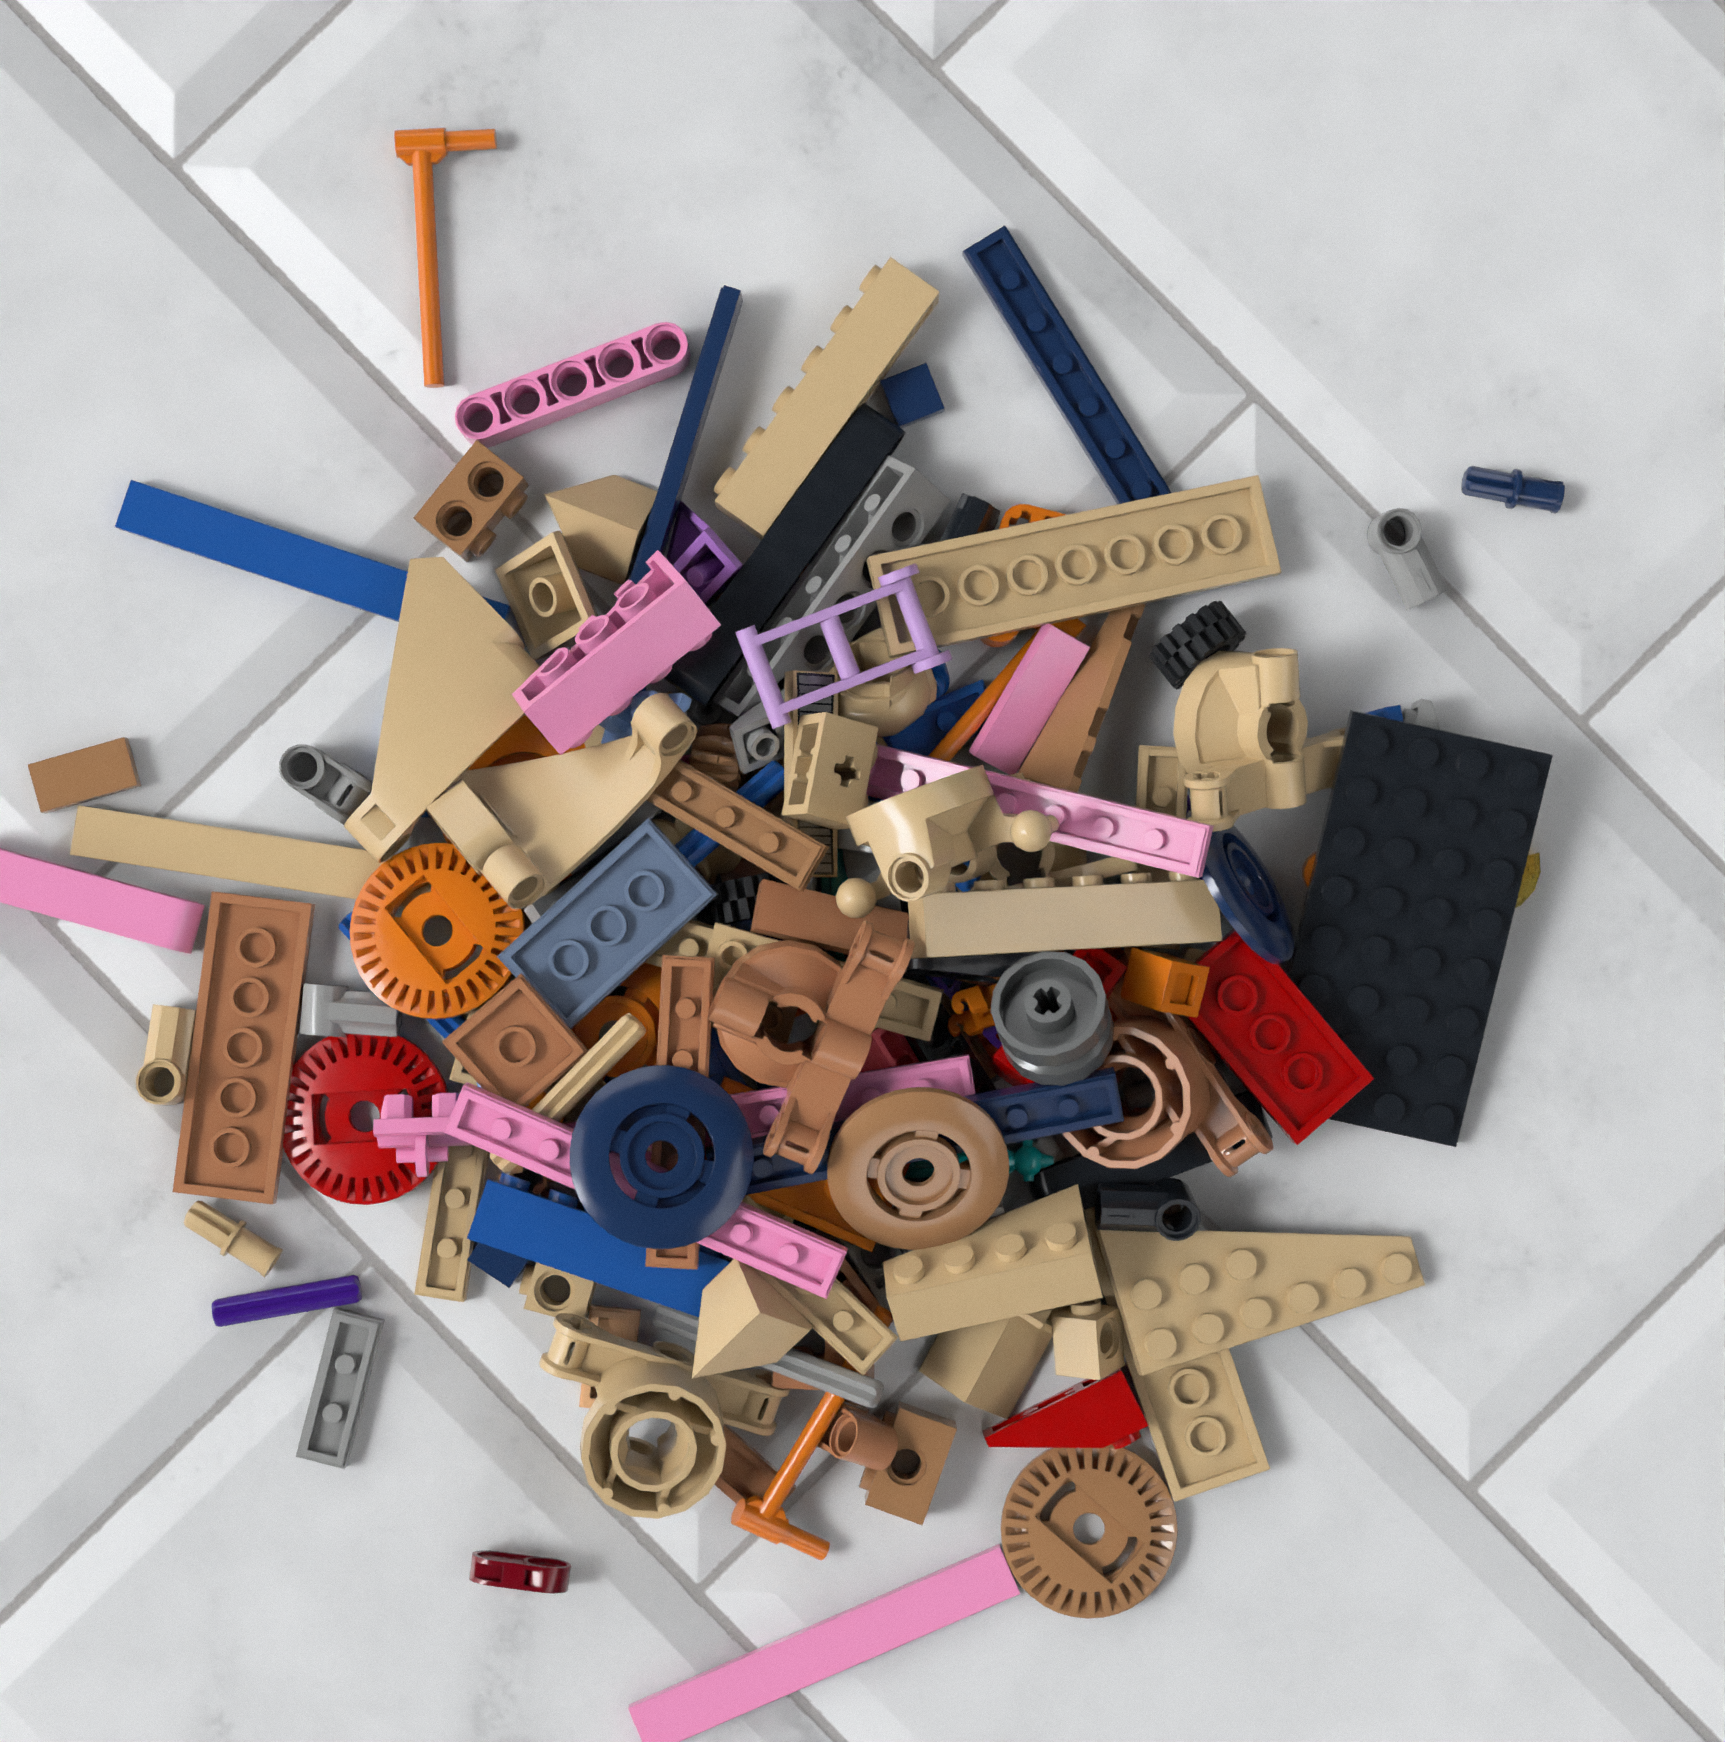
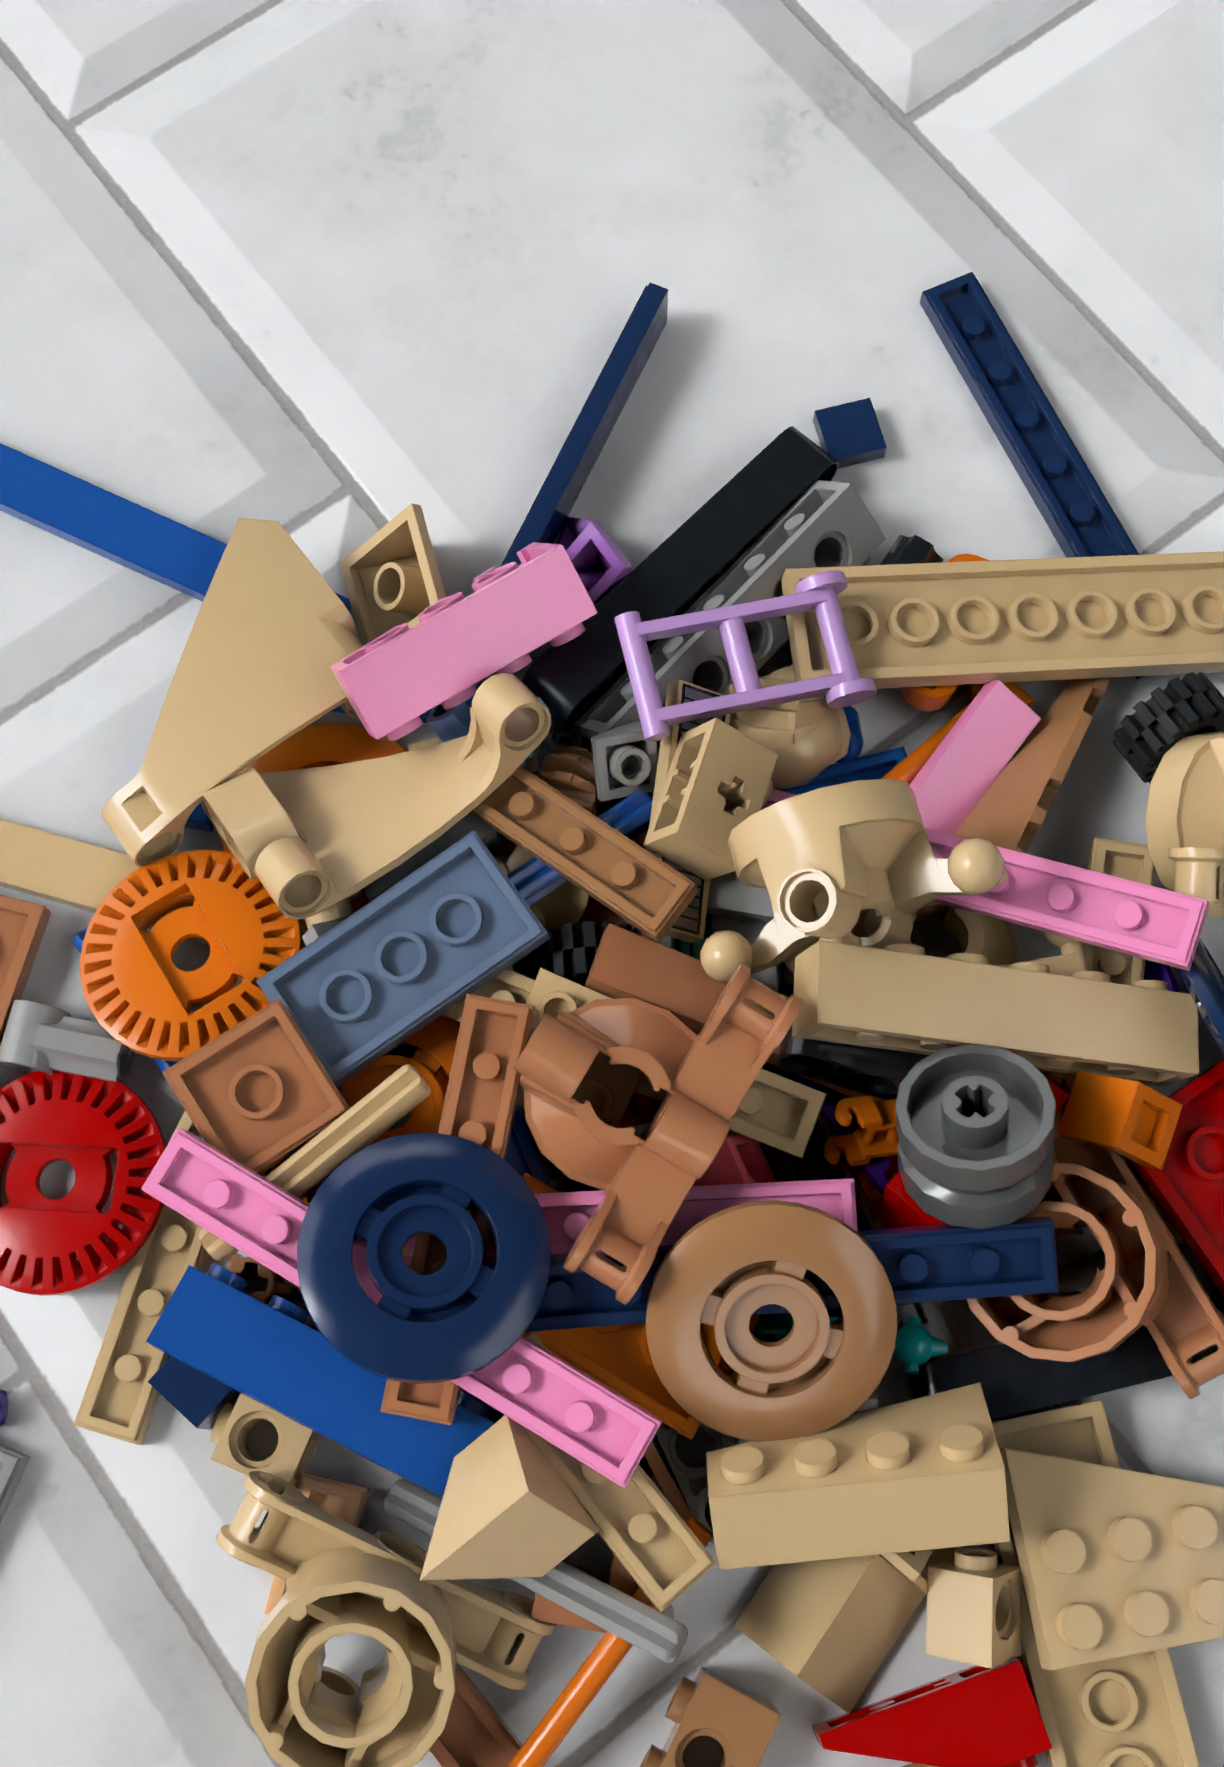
camera: 10 degrees right, 15 degrees down
light grey piece [279,744,373,825] -> none
bright pink hips [373,1093,471,1177] -> none
orange bar [394,128,497,388] -> none
medium nougat brick [413,440,529,563] -> none
bright pink beam [455,322,691,448] -> none
tan slope [544,475,657,585] -> none
tan brick [713,257,939,540] -> none
nougat piece [817,1399,898,1471] -> none
black piece [1094,1178,1201,1241] -> none

